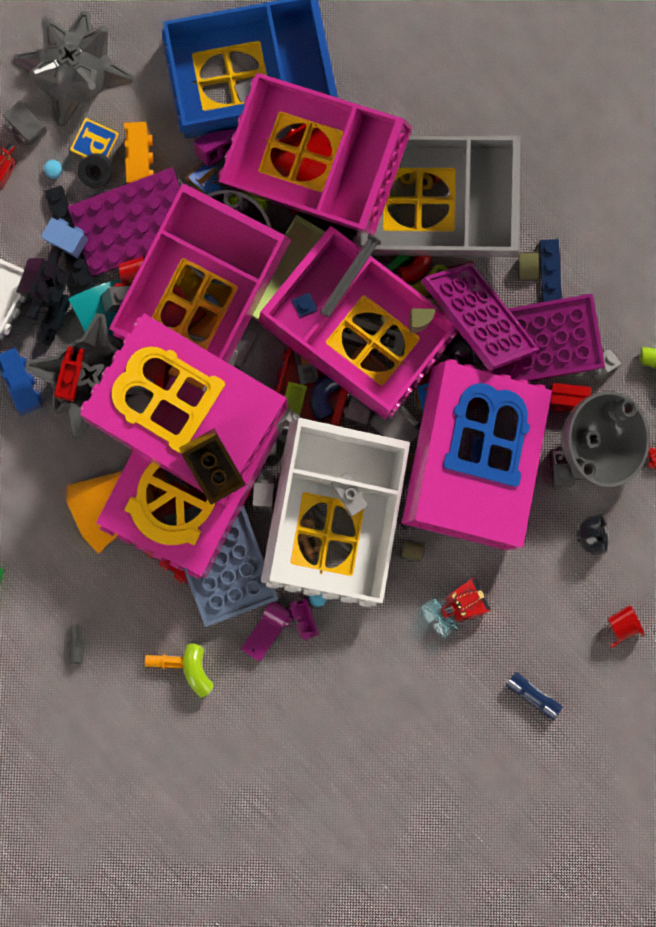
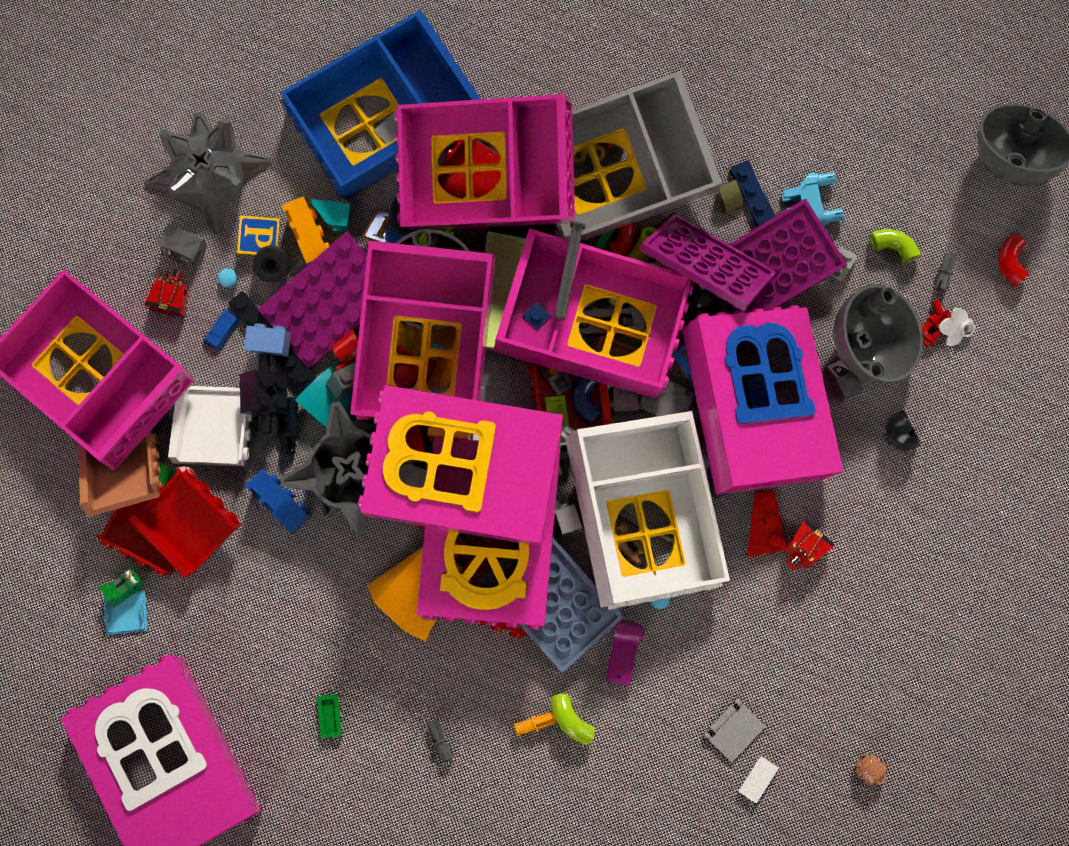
camera: 20 degrees left, 0 degrees up
red hinge [54,346,85,402] -> none
dark brown slope [179,428,246,505] -> none
magenta slope [193,128,237,167] -> none
magenta hinge [289,598,319,641] -> none
light grey plate [330,472,368,516] -> none
olive brick [401,540,424,563] -> none
olive brick [409,308,435,333] -> none
clear light blue hinge [420,598,458,639] -> none
dark blue axle [506,672,563,720] -> none
red brick [549,383,591,413] -> none
red hat [607,605,645,648] -> none
none -> blue tile [203,309,241,351]
none -> teal slope [311,199,353,234]
none -> light grey piece [703,698,766,763]
none -> white tile [738,756,779,803]
none -> red wing [746,490,786,557]
none -> medium azure connector [781,172,844,227]
none -> nougat head [855,754,887,786]

